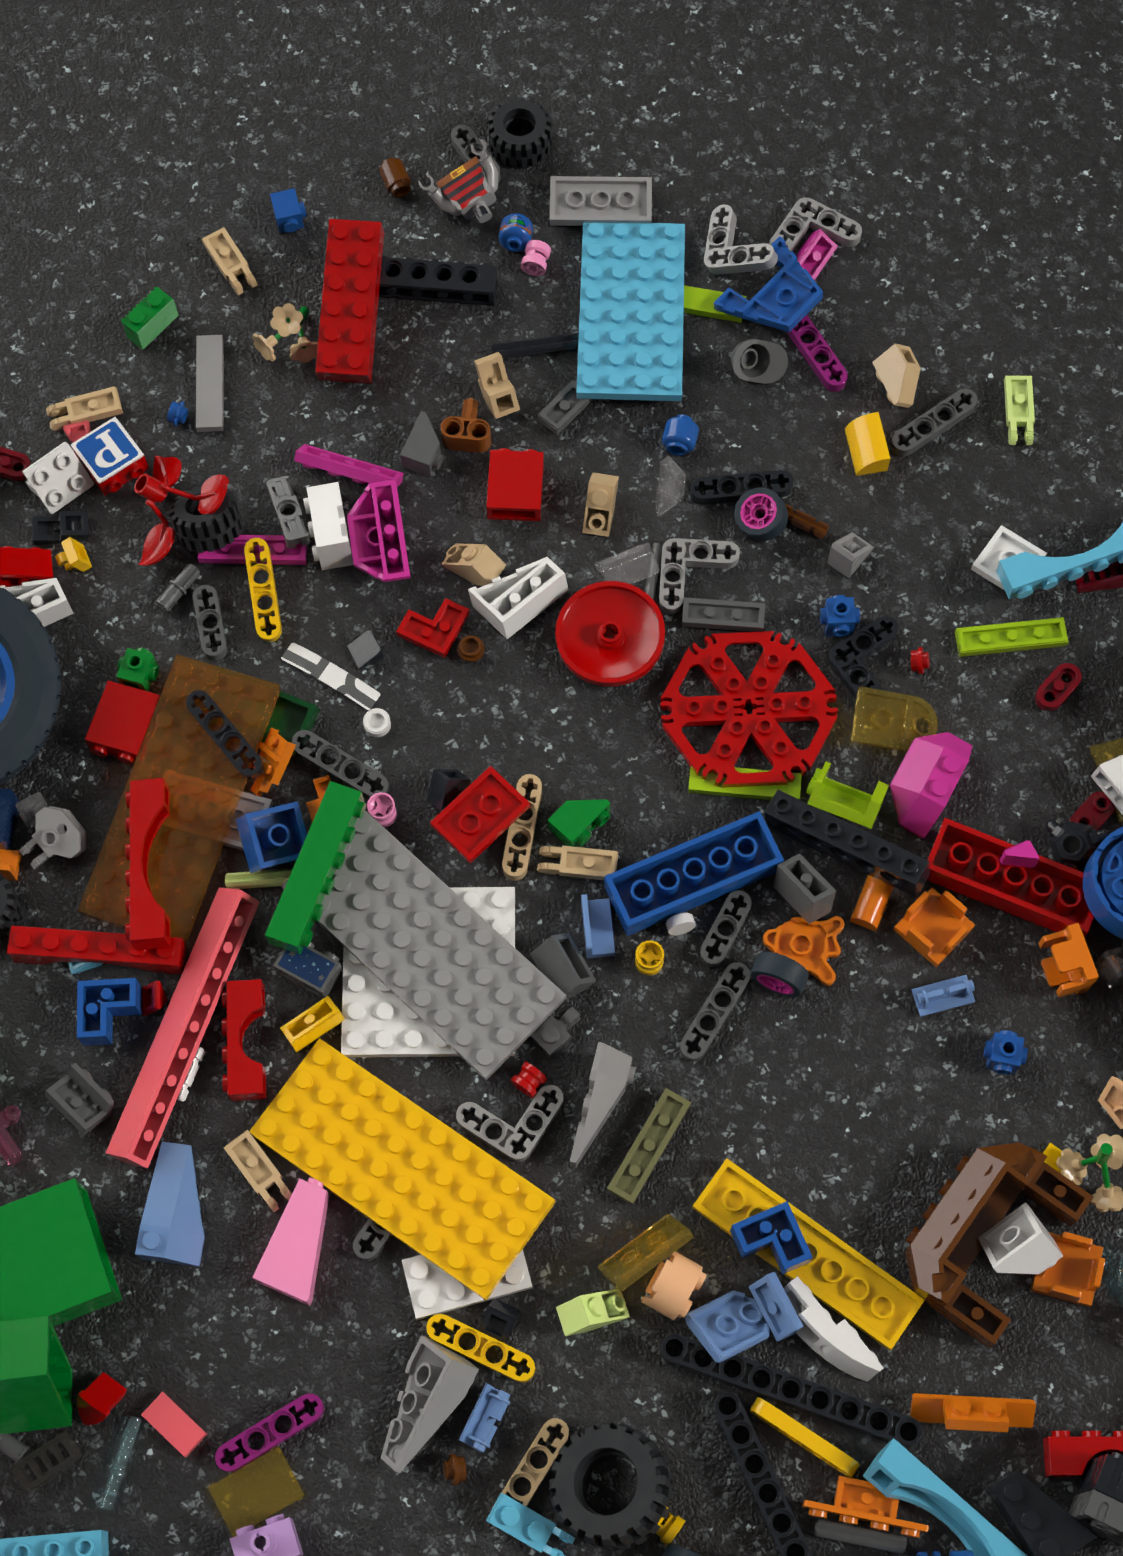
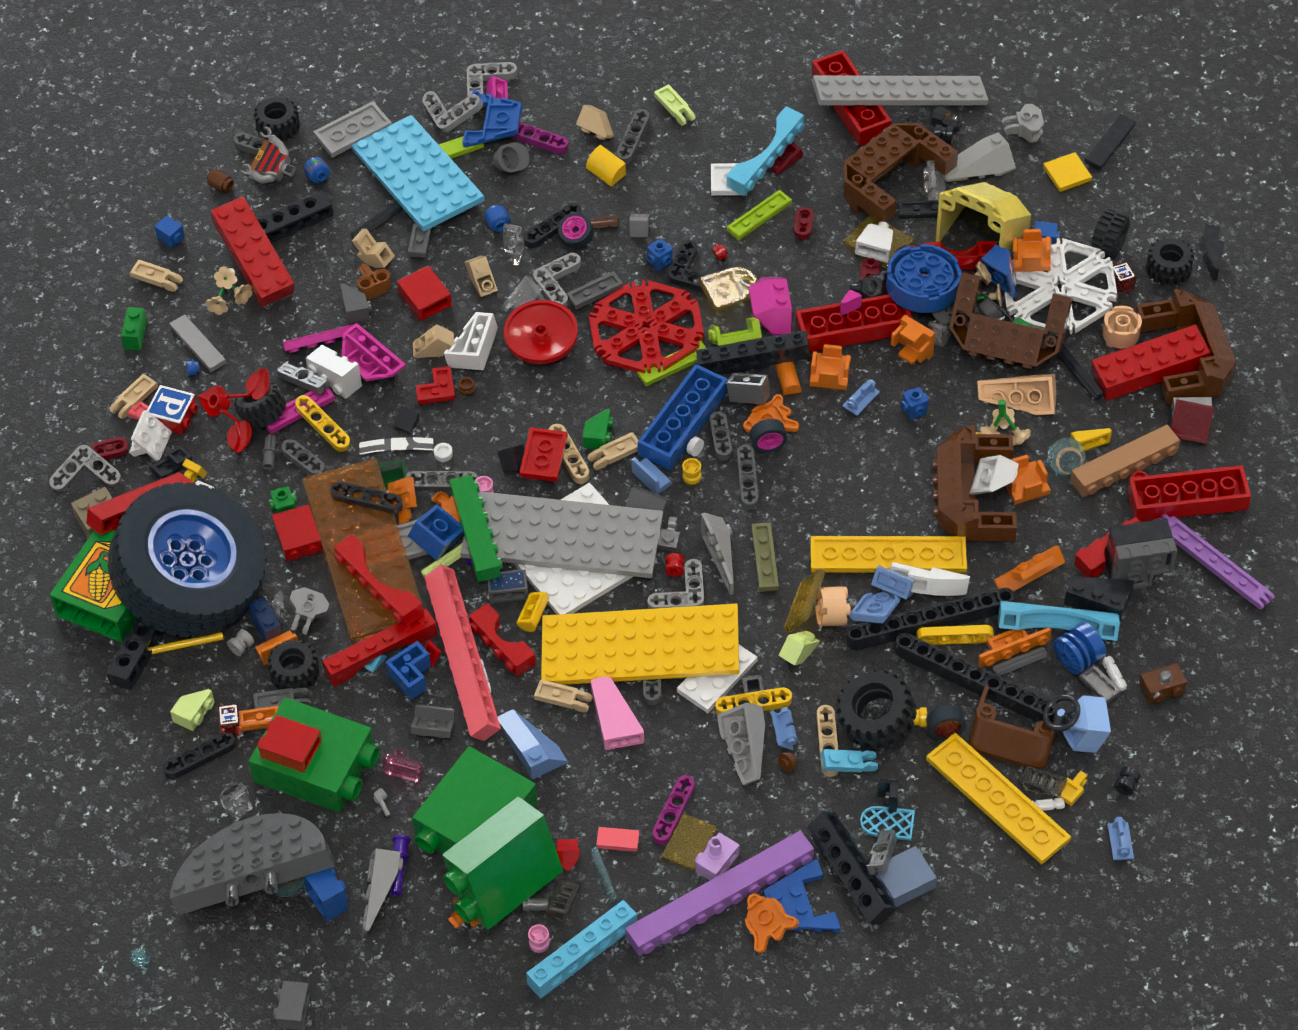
camera: 35 degrees left, 15 degrees down
bright pink wheel [521,240,551,276] -> none
blue brick [730,1201,813,1275] -> none

